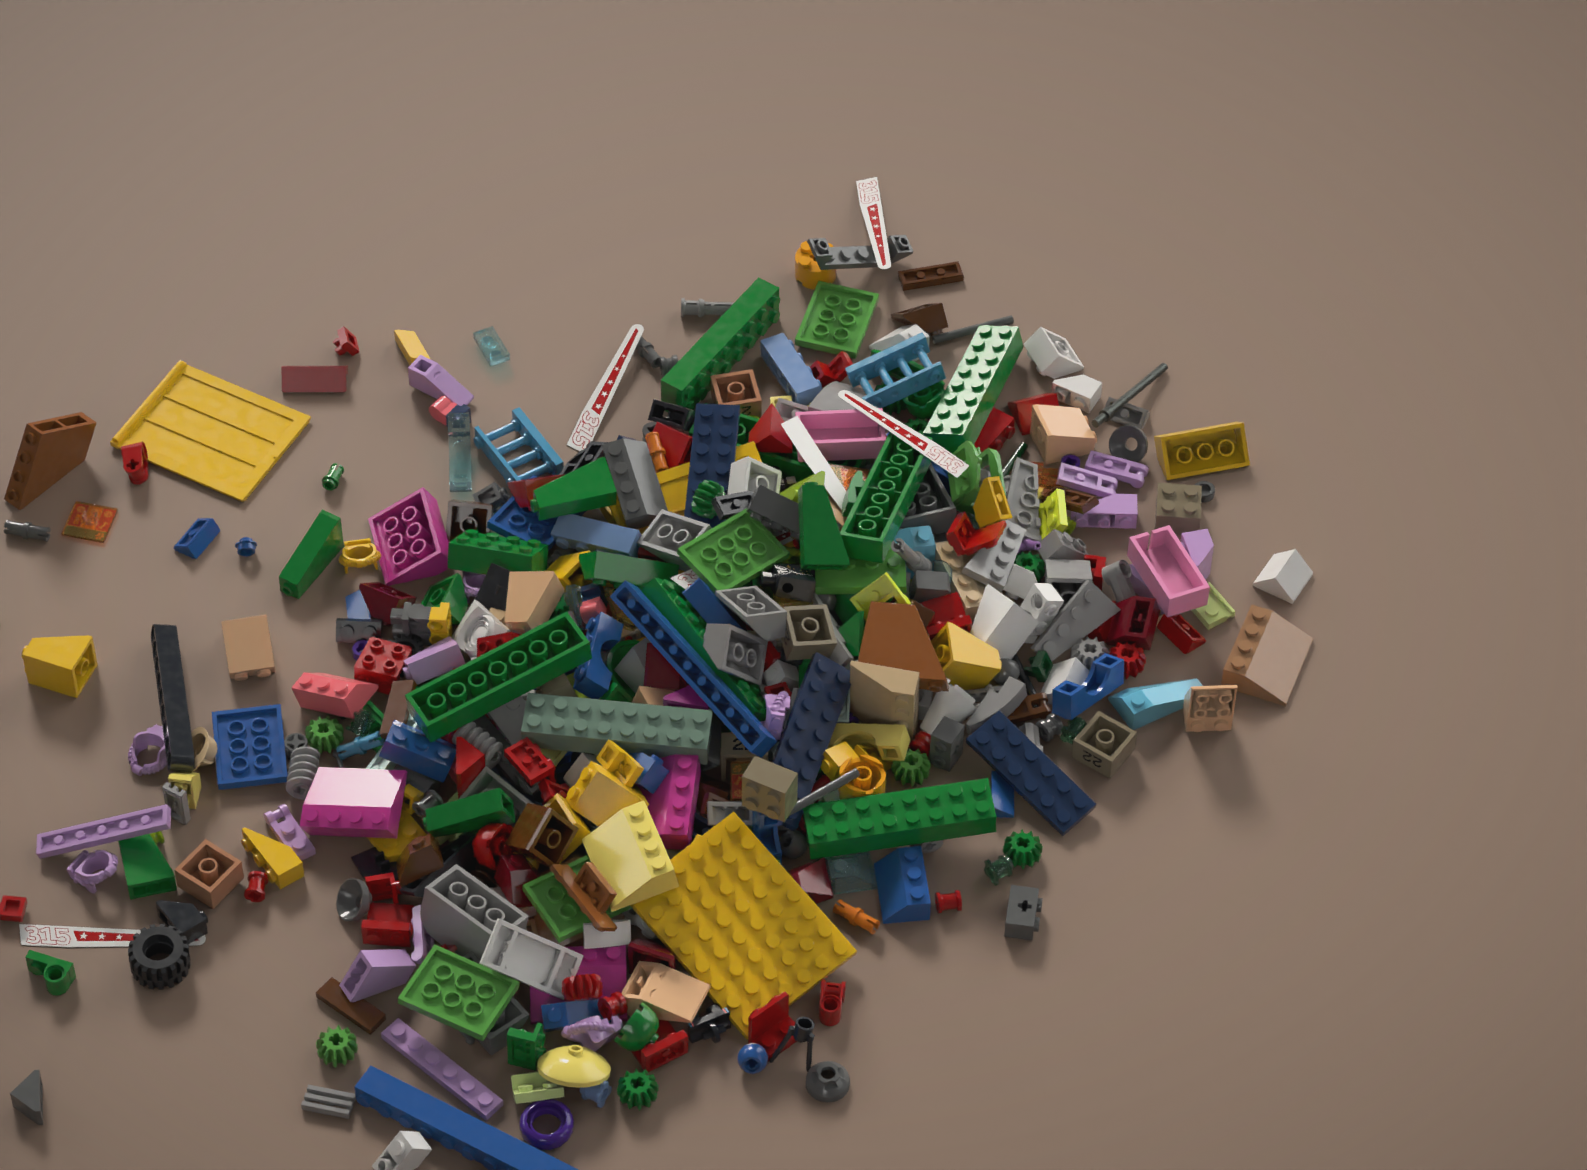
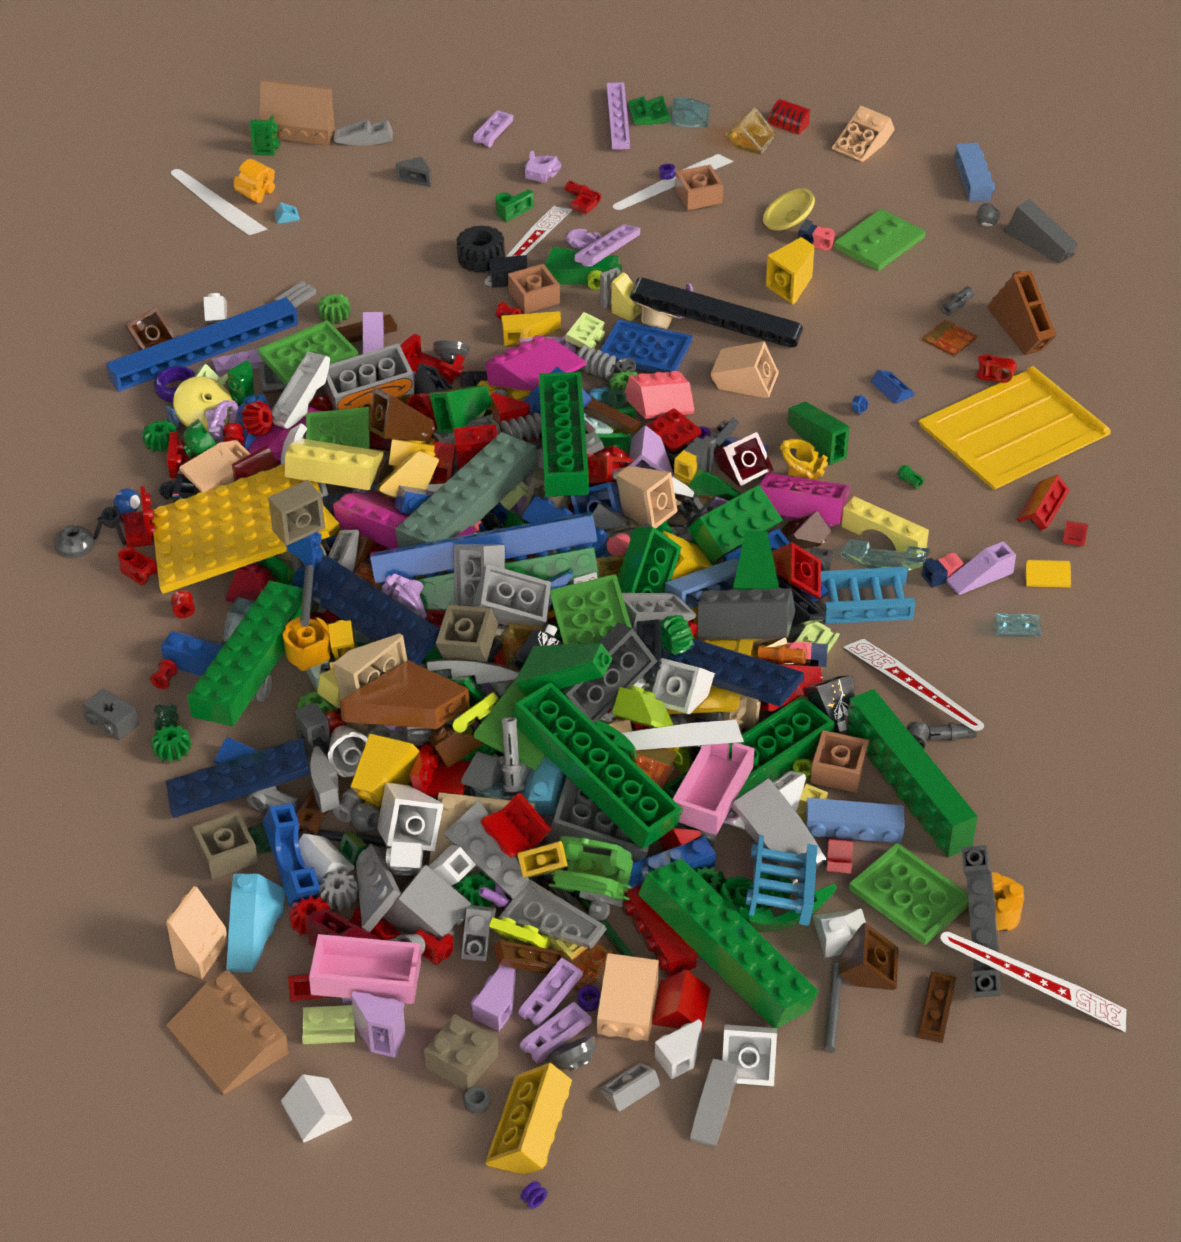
camera: 120 degrees right, 5 degrees down
reddish brown slope [396,834,444,887] -> none
dark orange bracket [550,862,617,932] -> none
yellow slope [596,739,644,788] -> none
light grey pin [681,298,733,317] -> none
red slope [749,403,792,453] -> none
orange pin [833,899,880,934] -> none
sticker [838,390,969,478] -> none
pearl dark grey bar [1091,363,1168,428] -> none
none -> red wheel [171,590,195,618]
none -> dark purple bush [520,1181,548,1209]
none -> yellowish green bracket [565,312,605,349]
none -> light grey slope [690,1058,739,1148]
none -> light yellow arch [841,496,929,561]

